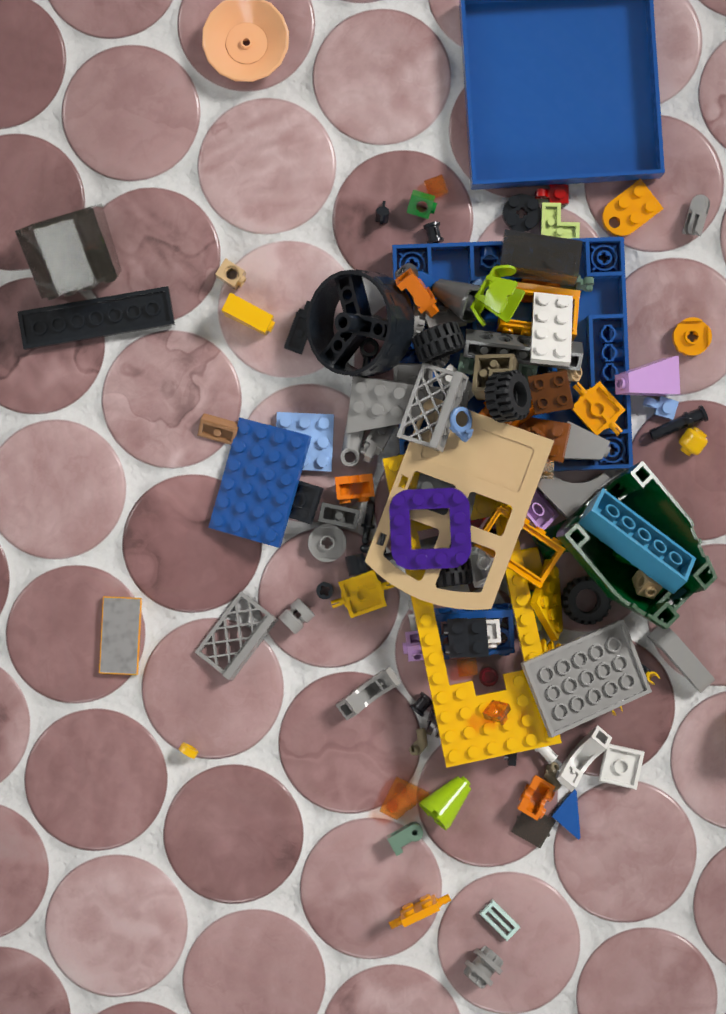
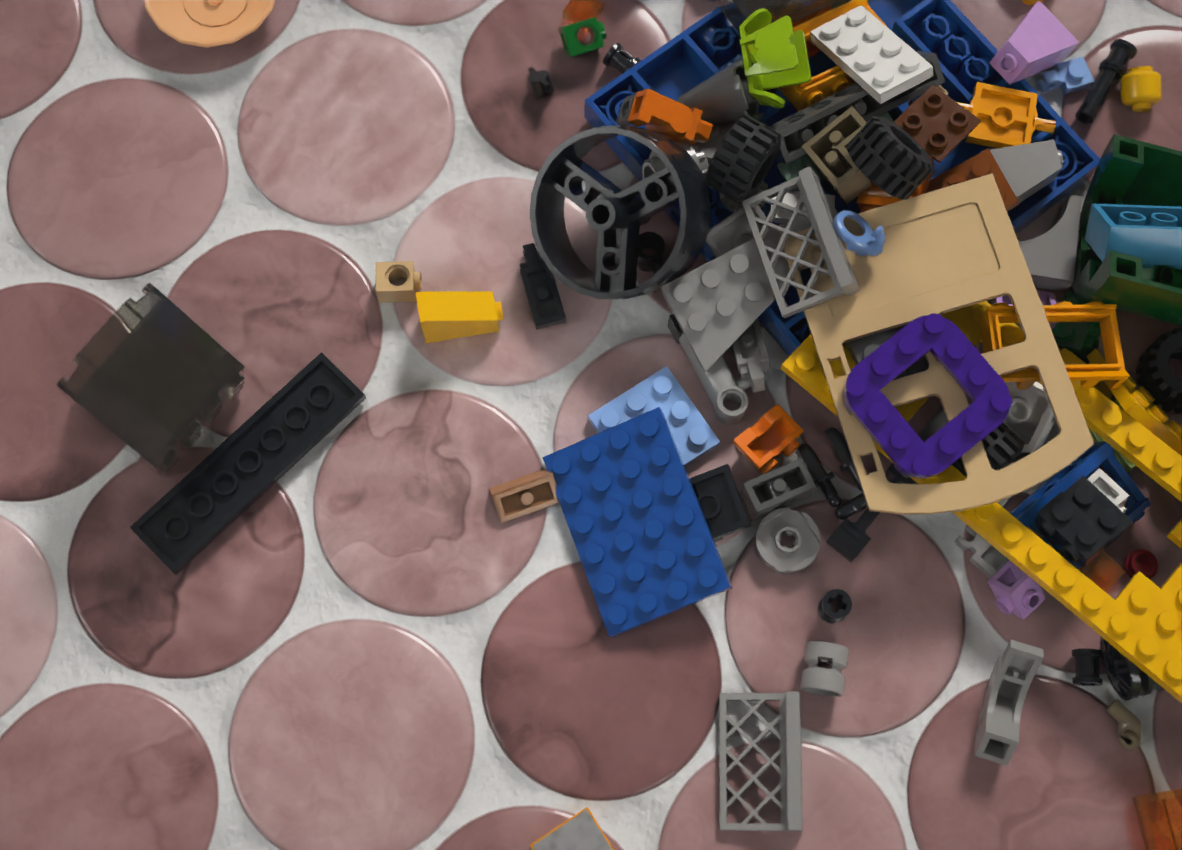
camera: 35 degrees left, 15 degrees down
yellow plate [331,570,395,618] -> none

